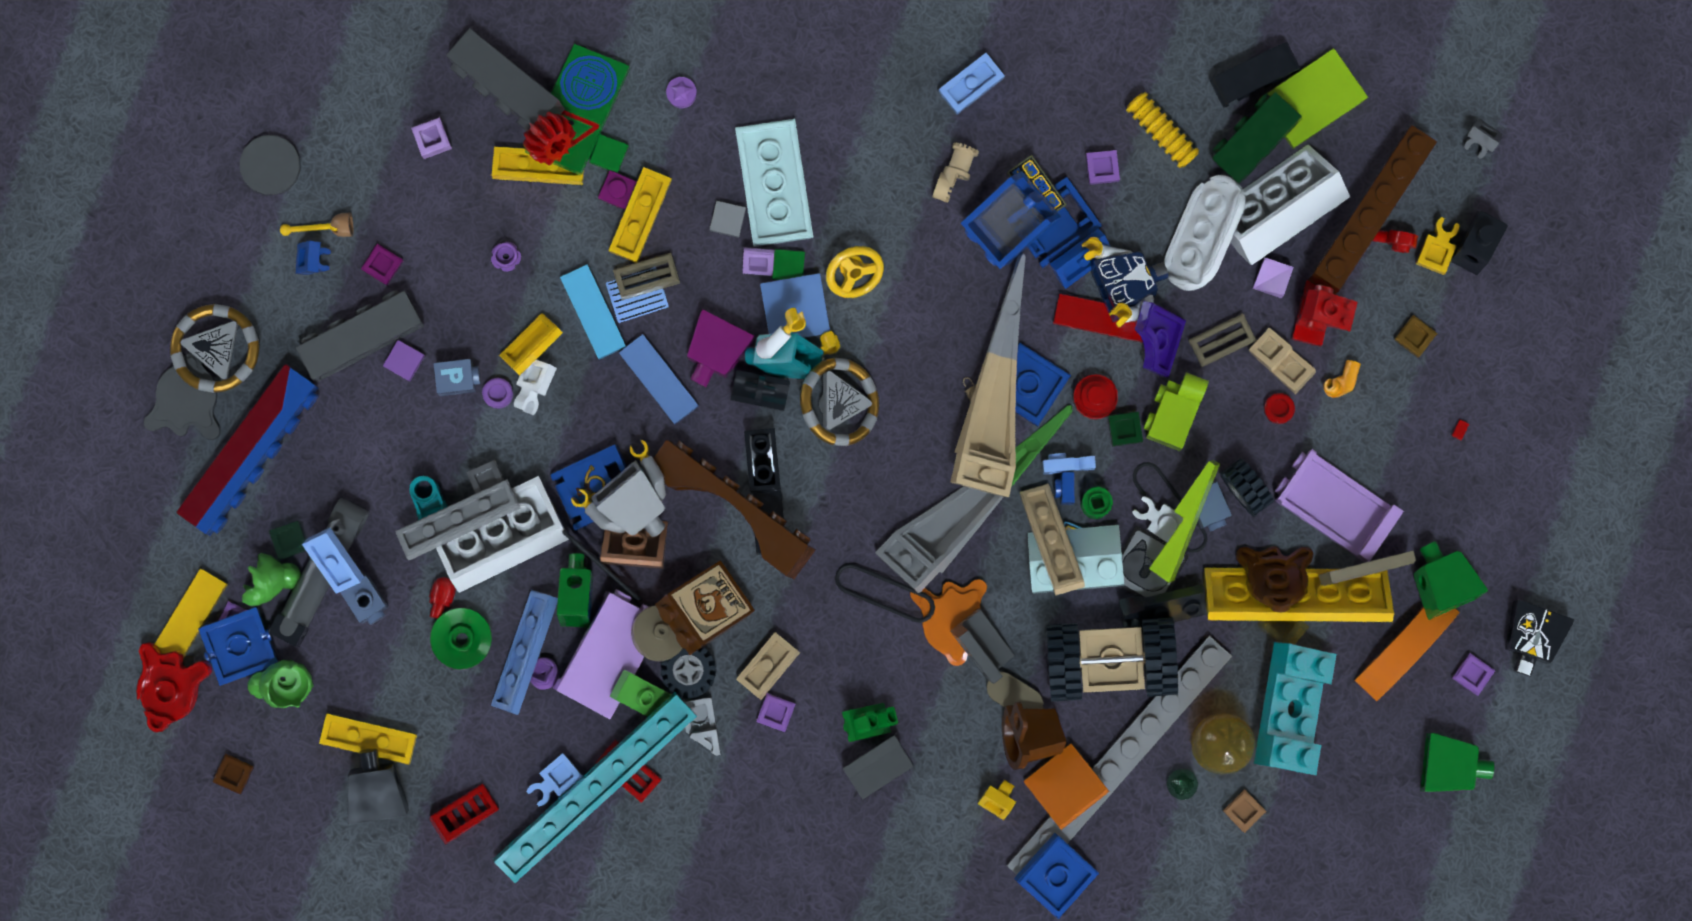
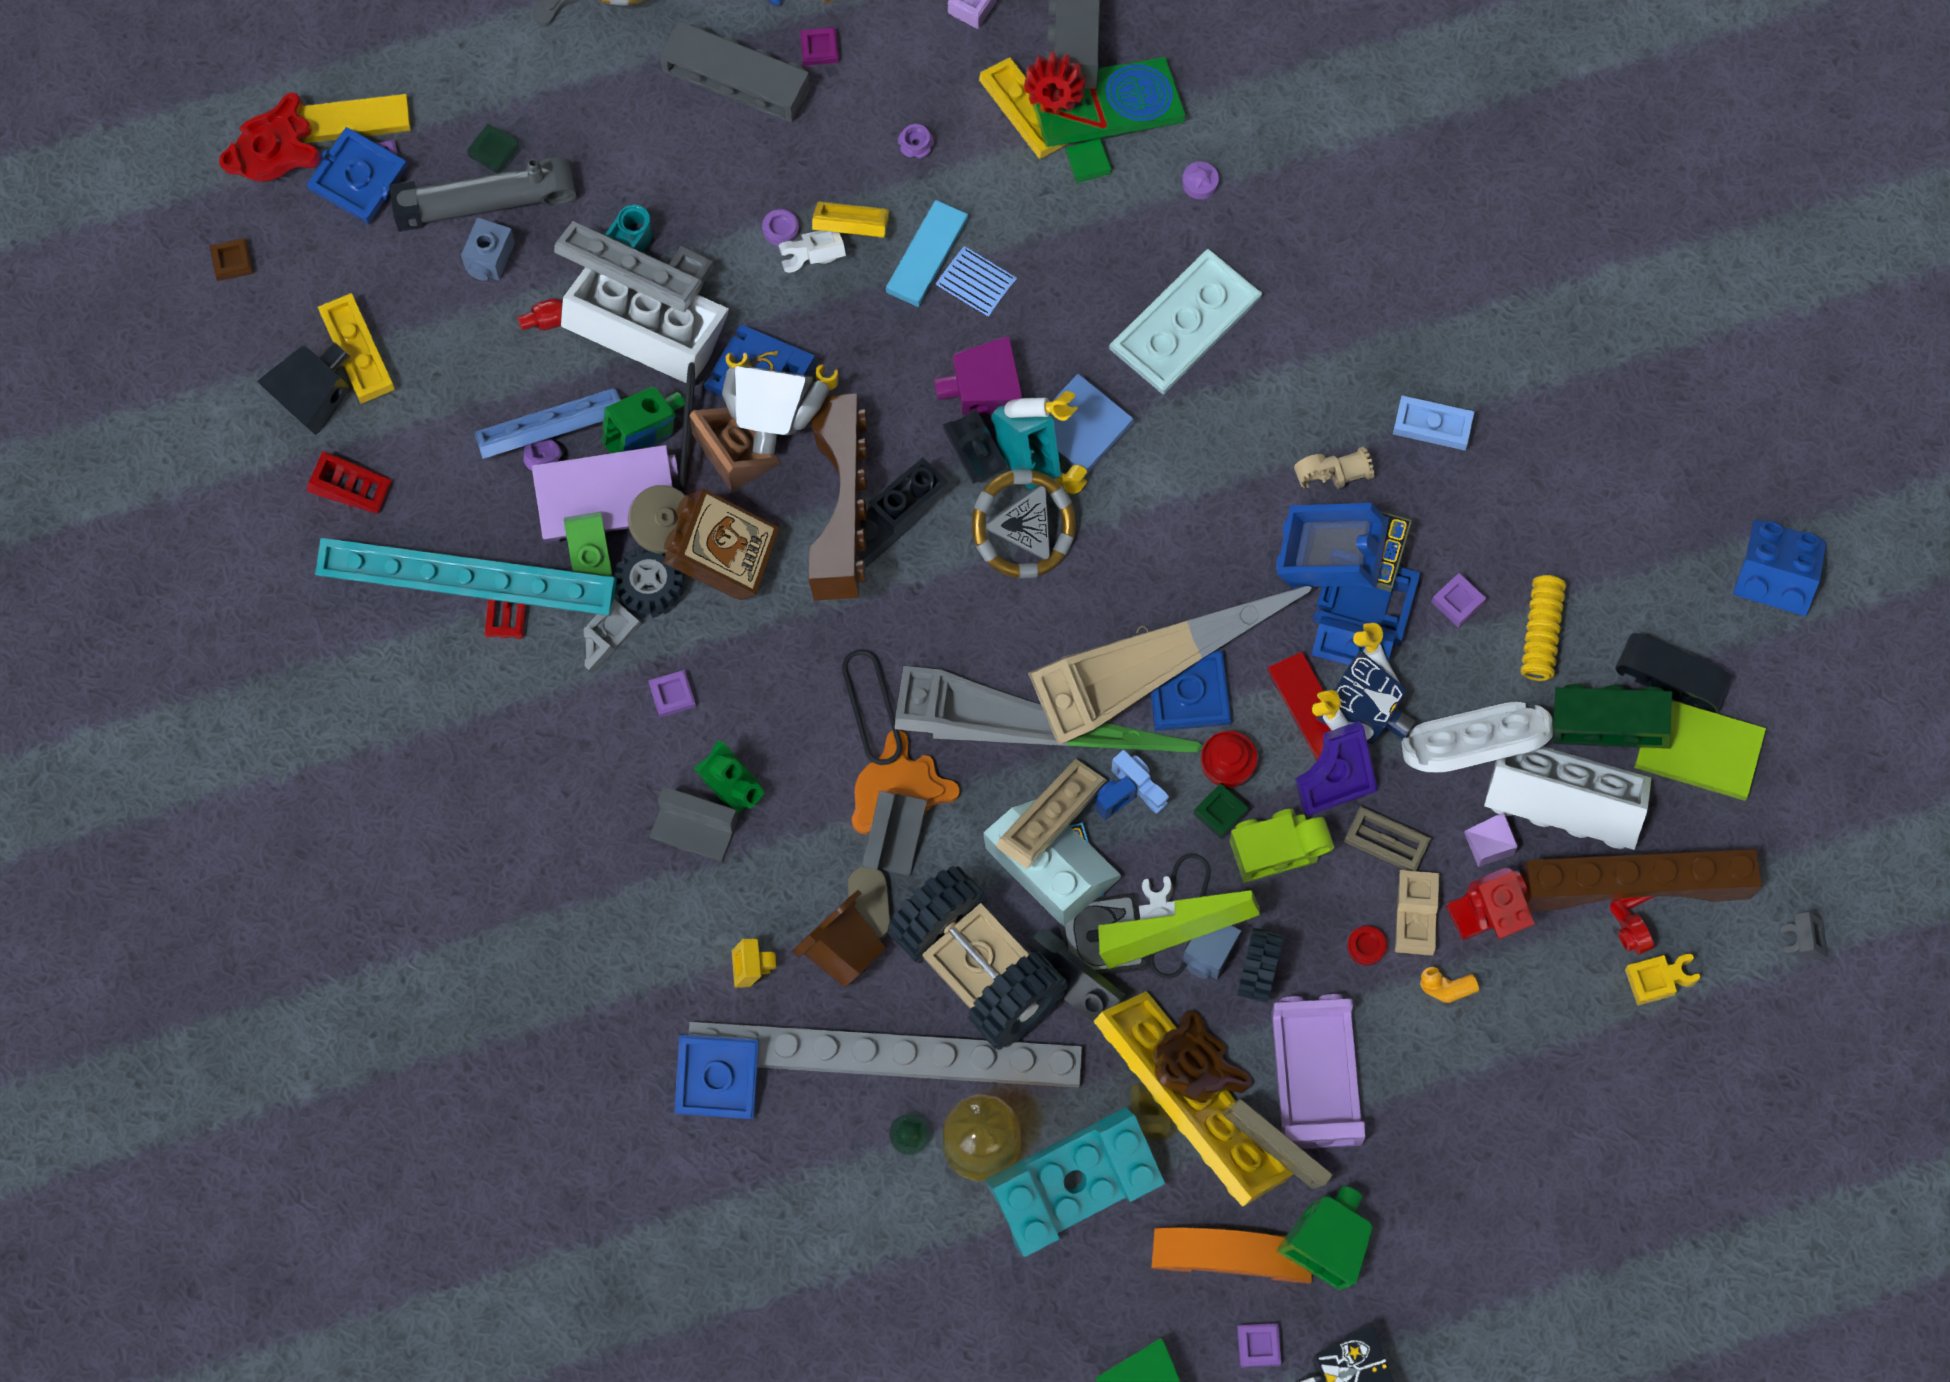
camera: 55 degrees right, 15 degrees down
brick [176,364,319,536] -> none
bright green piece [242,553,301,606] -> none
bright green piece [247,660,314,708] -> none
light blue plate [302,528,364,594] -> none
medium lavender tile [383,340,425,382] -> none
green dish [430,608,492,669] -> none
sand blue brick [434,359,481,396] -> none
light blue plate [526,753,583,806] -> none
magenta plate [598,171,637,210] -> none
yellow plate [609,167,672,263] -> none
dark tan tile [613,253,680,301] -> none
medium blue tile [619,334,699,425] -> none
light grey tile [710,201,746,238] -> none
tan plate [736,632,800,700] -> none
lavender slope [743,247,775,276] -> none
green tile [772,249,805,281] -> none
yellow piece [826,246,884,298] -> none
orange tile [1023,744,1110,830] -> none
green wheel [1080,487,1113,519] -> none
medium nougat tile [1222,789,1266,833] -> none
pearl gold tile [1394,315,1438,358] -> none
black torso [1451,211,1508,275] -> none
red piece [1451,420,1469,441] -> none

